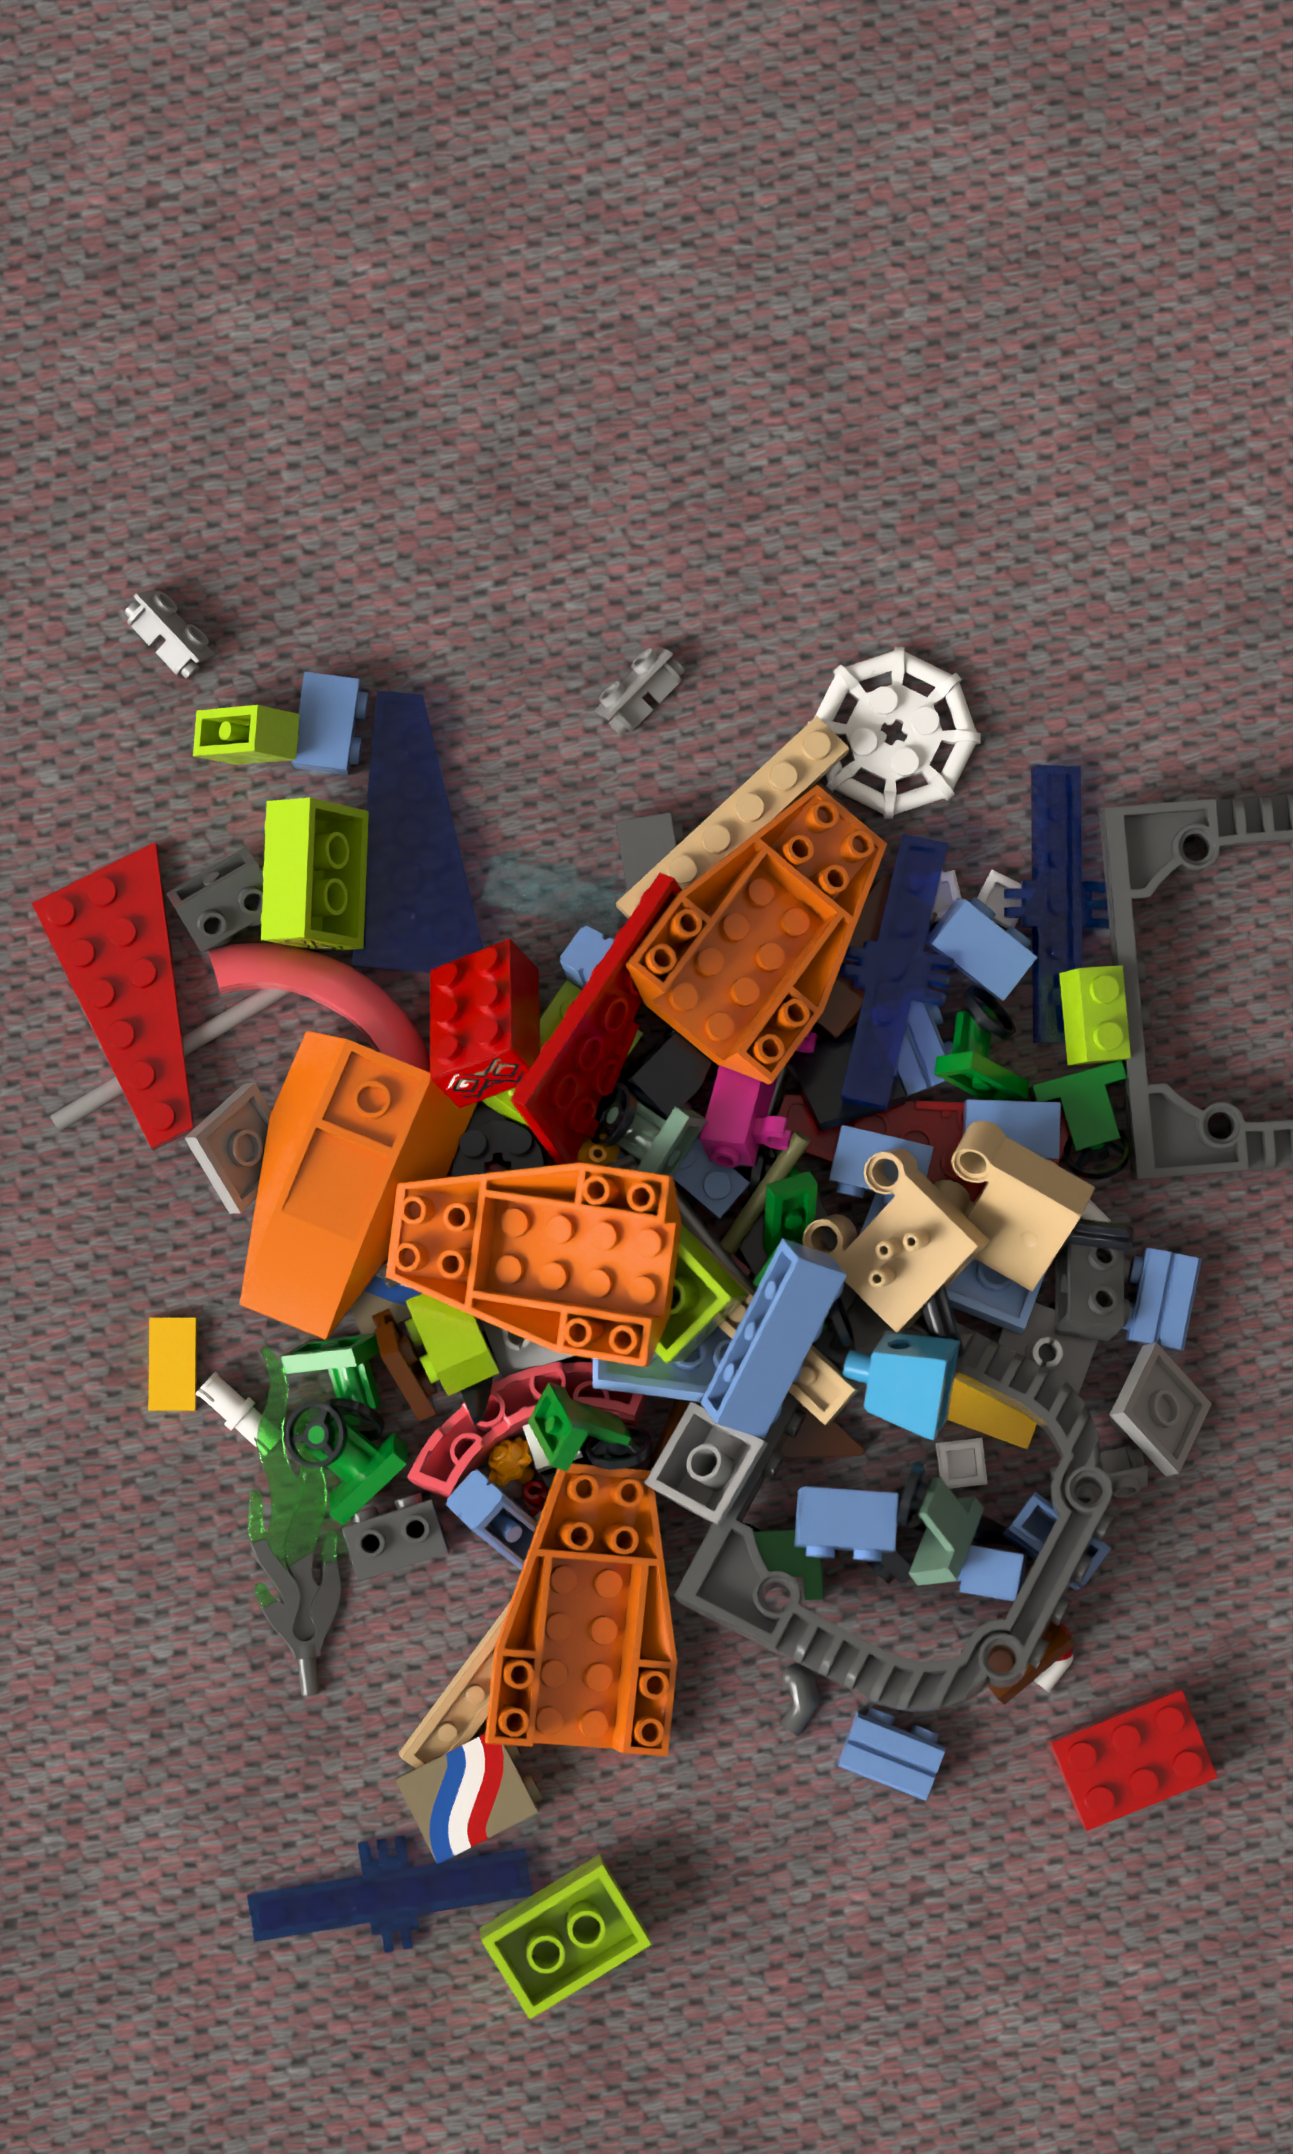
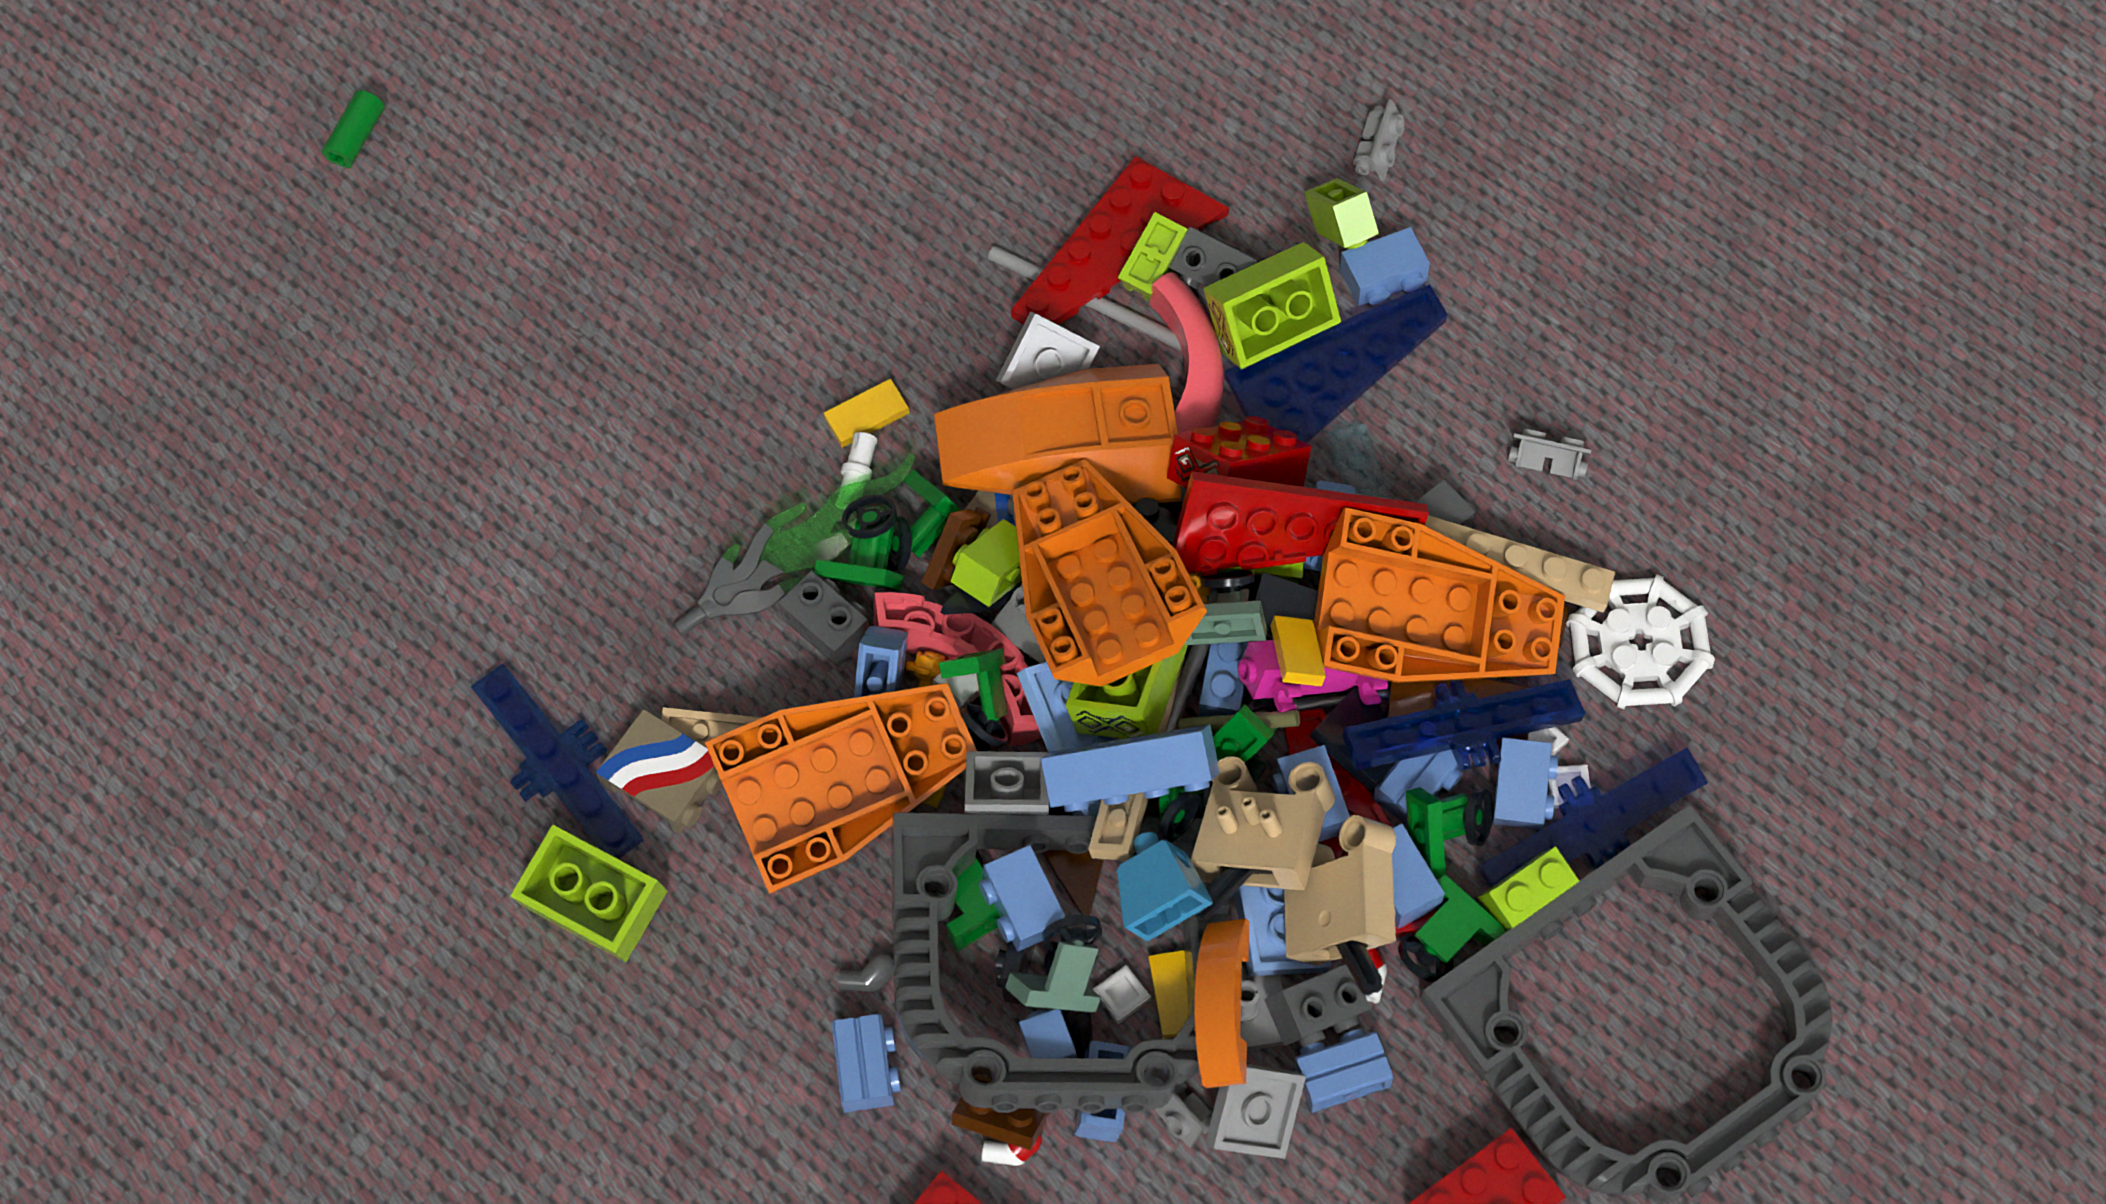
camera: 60 degrees right, 20 degrees down
none -> lime hinge [1118,212,1188,302]
none -> orange slope [1194,918,1249,1088]
none -> yellow tile [1270,615,1326,687]

